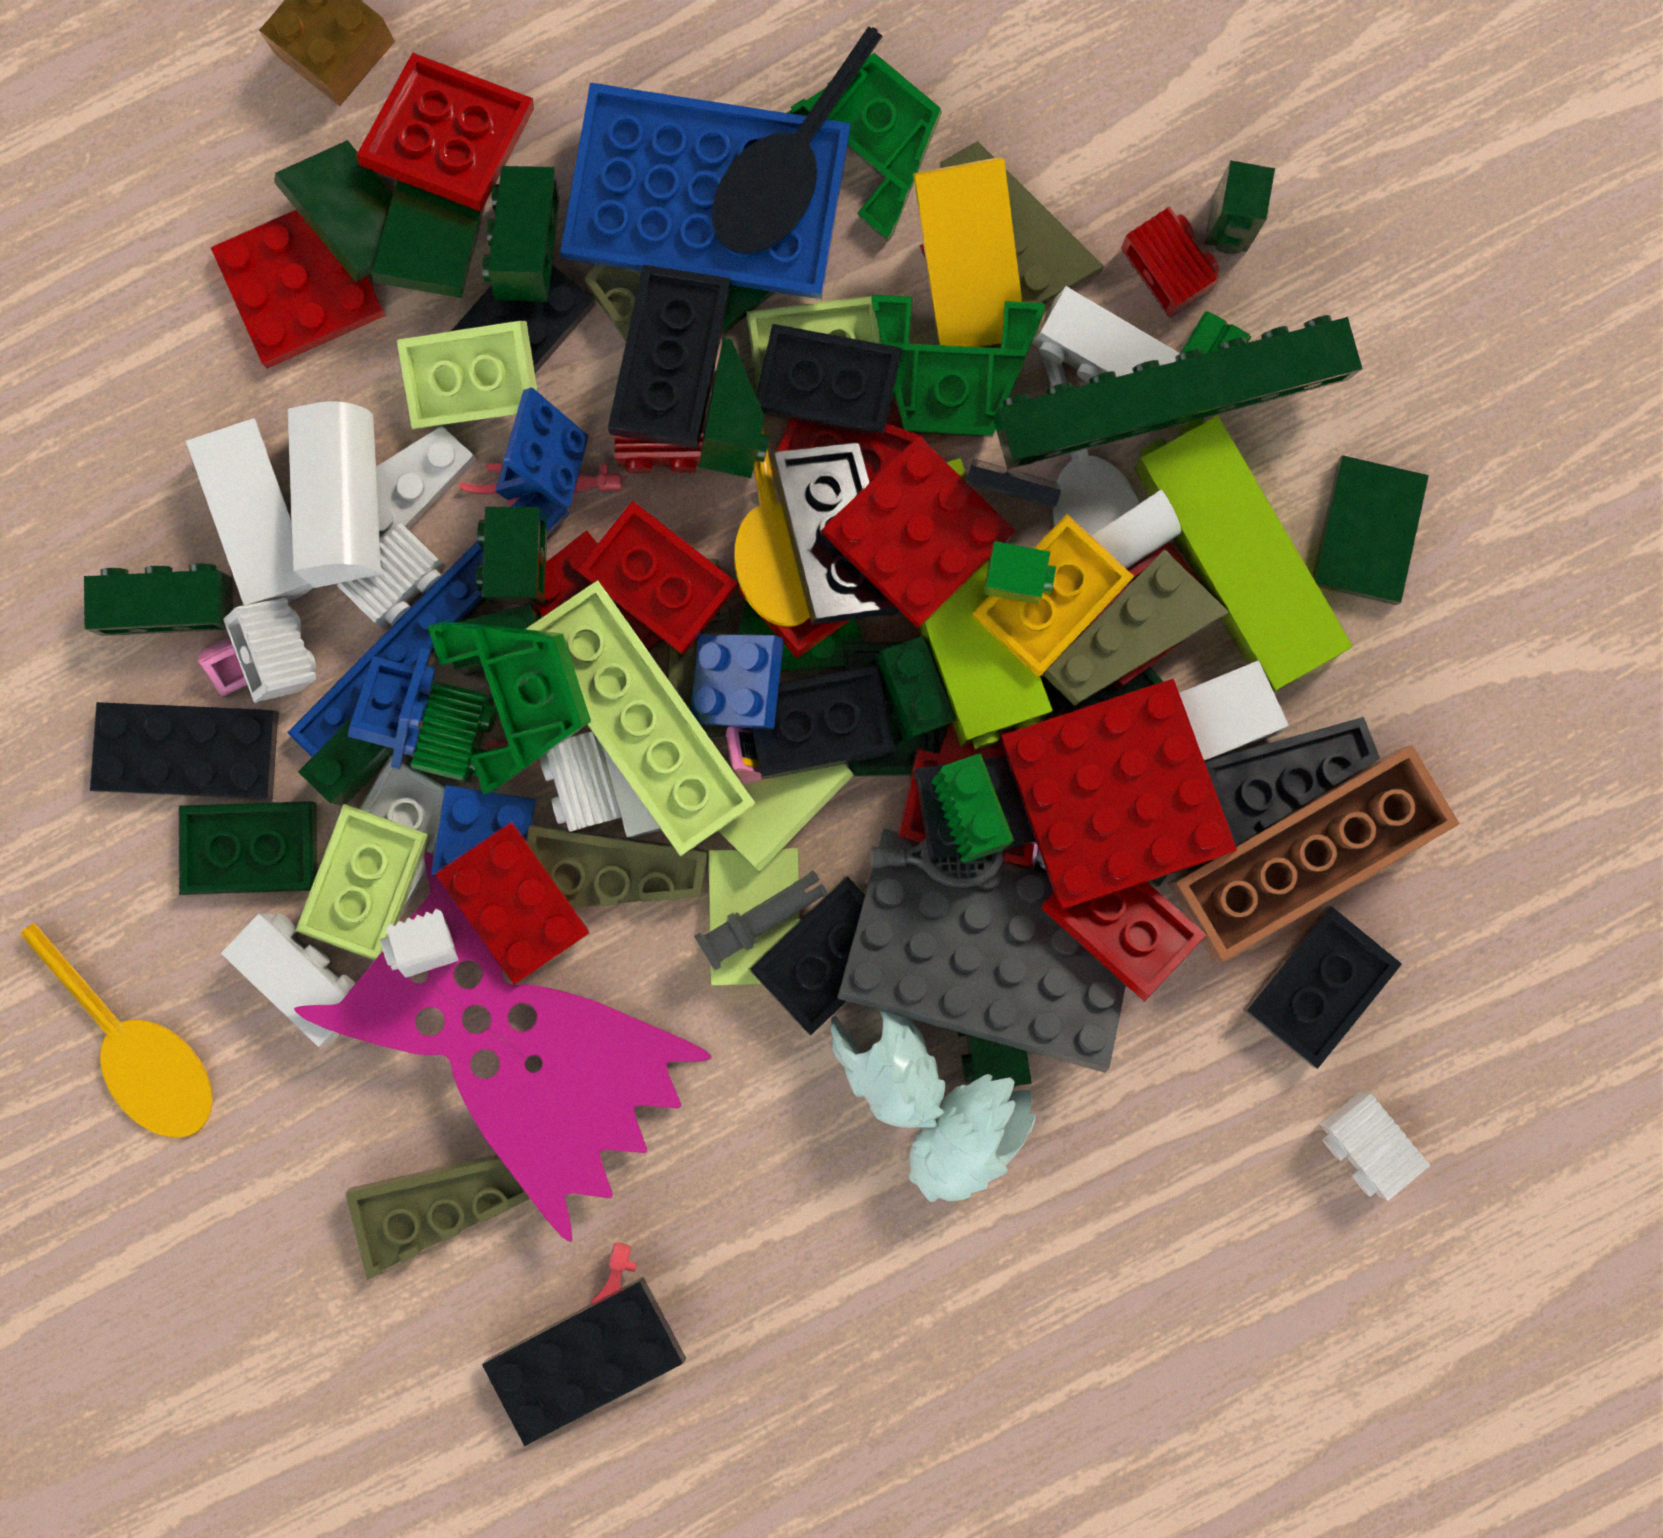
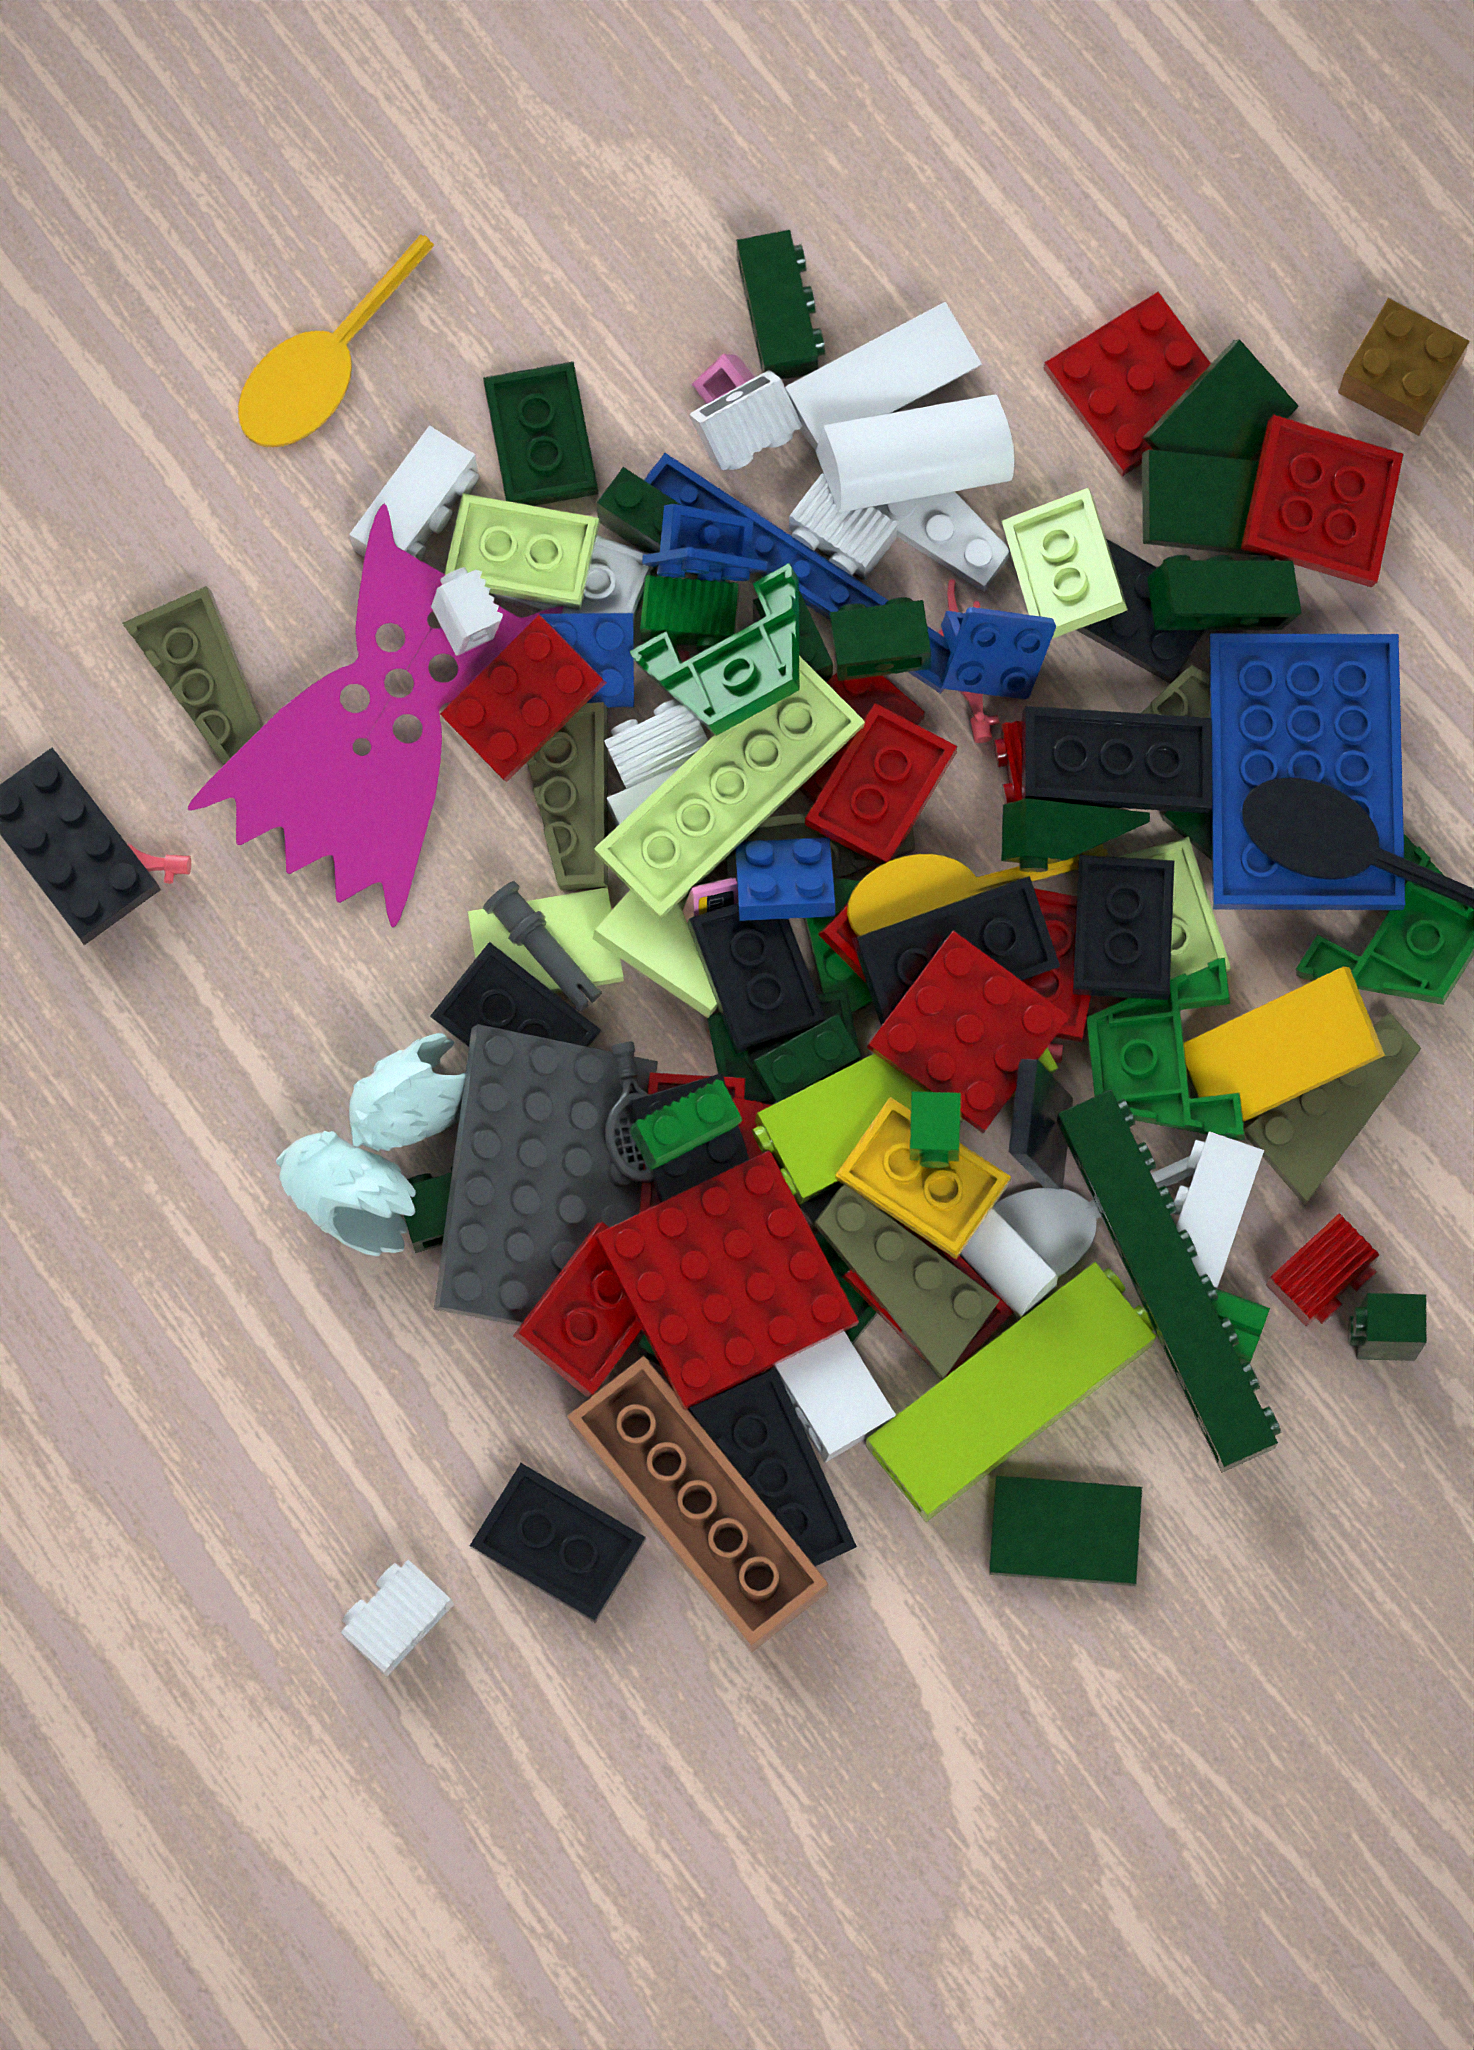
camera: 80 degrees right, 10 degrees down
black plate [90,702,279,800] -> none

